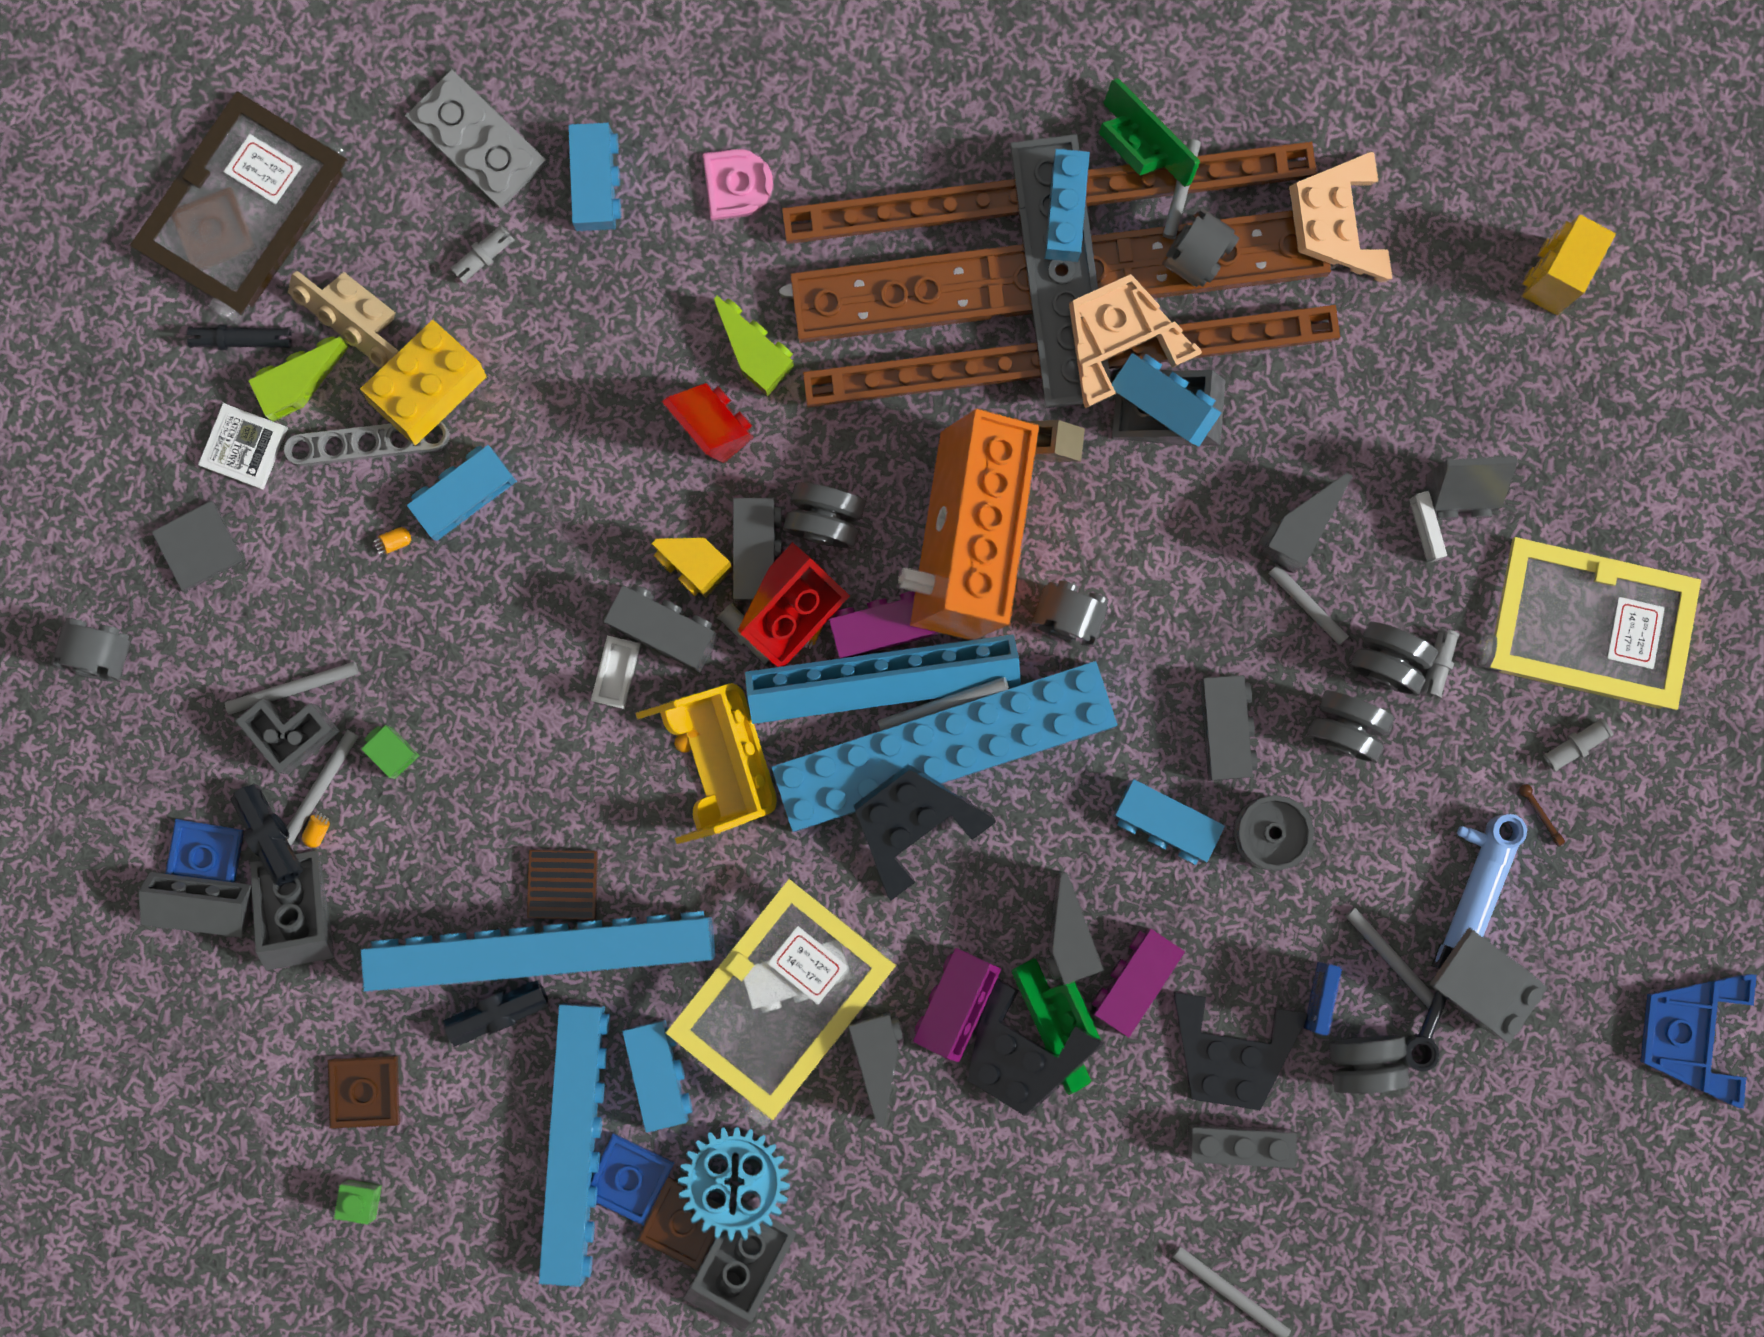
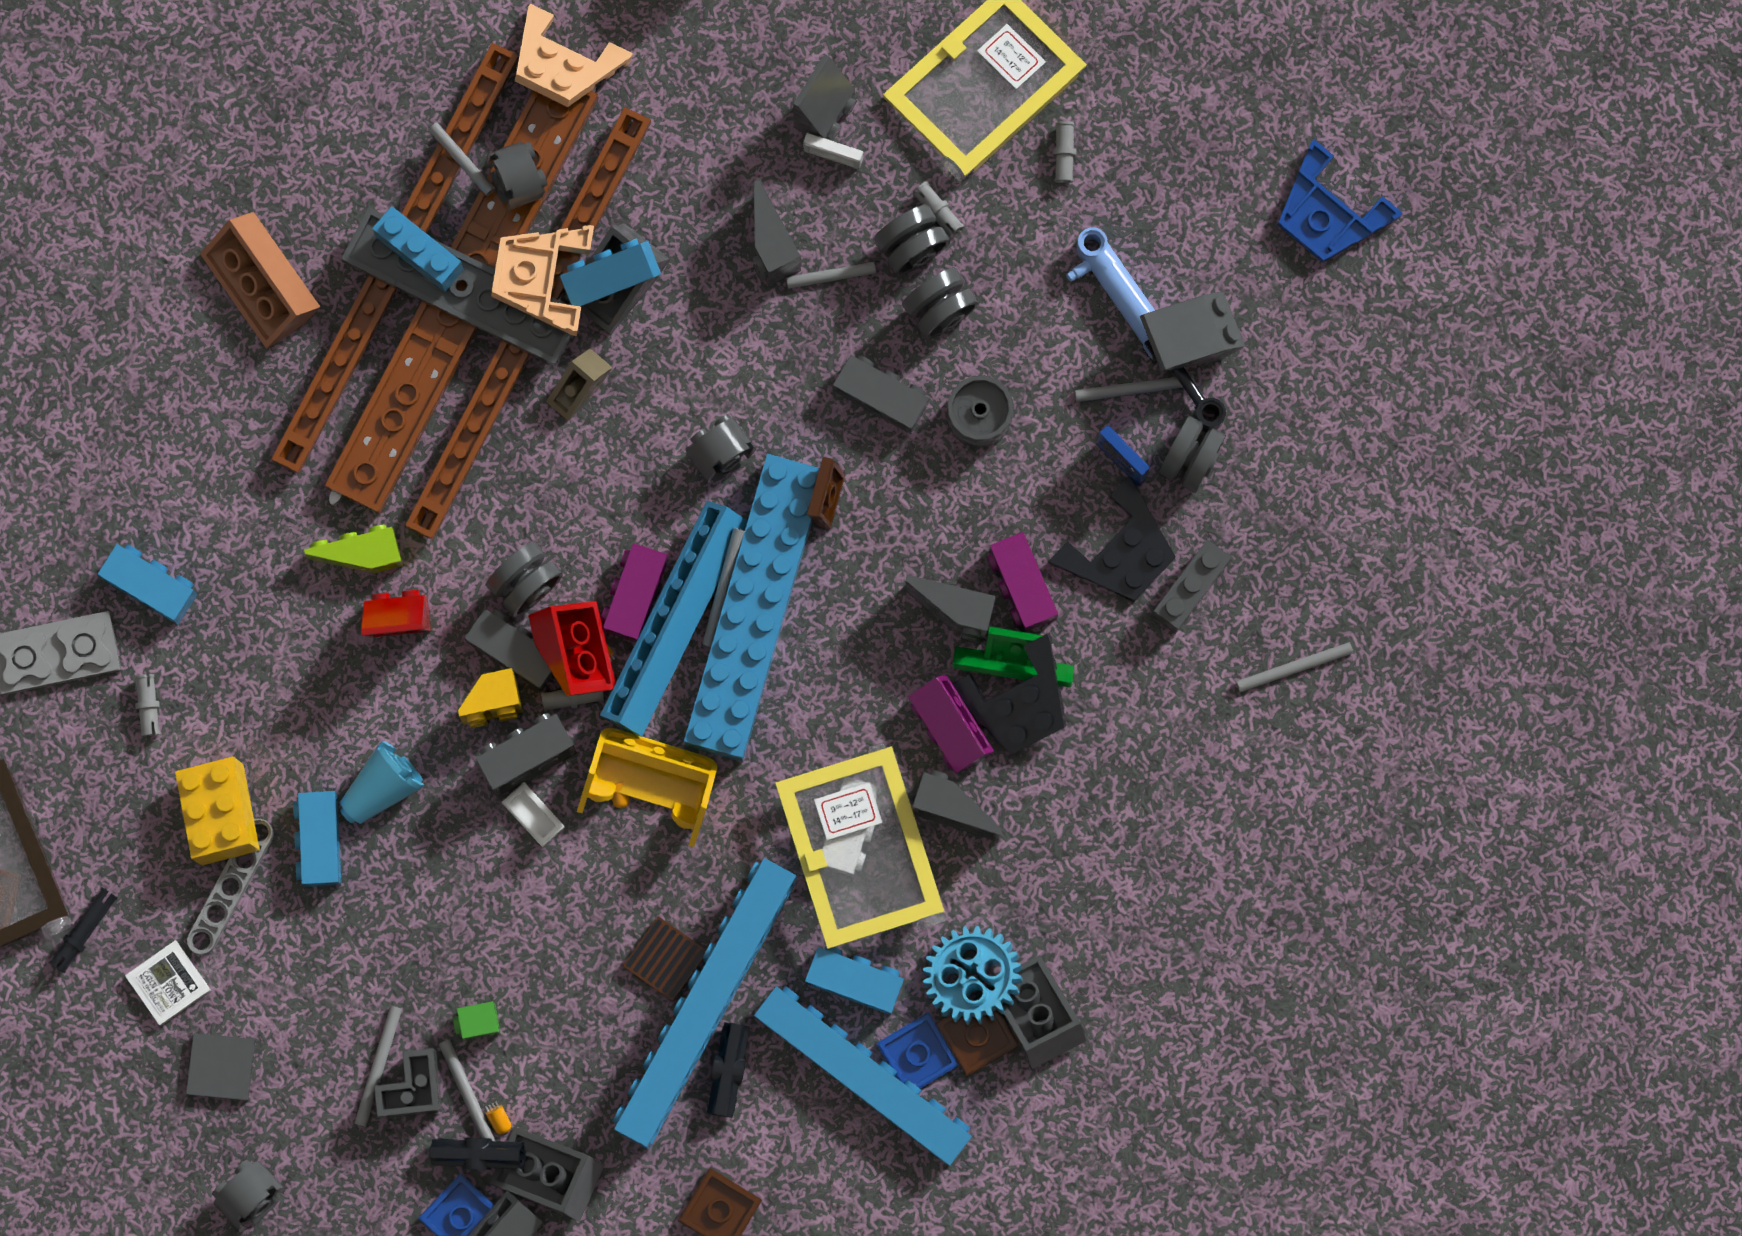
camera: 60 degrees left, 5 degrees down
lime slope [248,337,349,422] -> none
tan bracket [288,271,399,367] -> none
light orange piece [373,527,411,554] -> none
bright pink tile [703,149,773,221] -> none
black wing [854,764,996,900] -> none
orange piece [898,409,1039,640] -> none
green bracket [1099,78,1200,187] -> none
dark azure brick [1113,779,1225,865] -> none
reddish brown hinge [1519,784,1565,847] -> none
none -> nougat slope [200,212,320,349]
none -> medium azure cone [340,741,424,824]
none -> reddish brown tile [807,457,846,531]

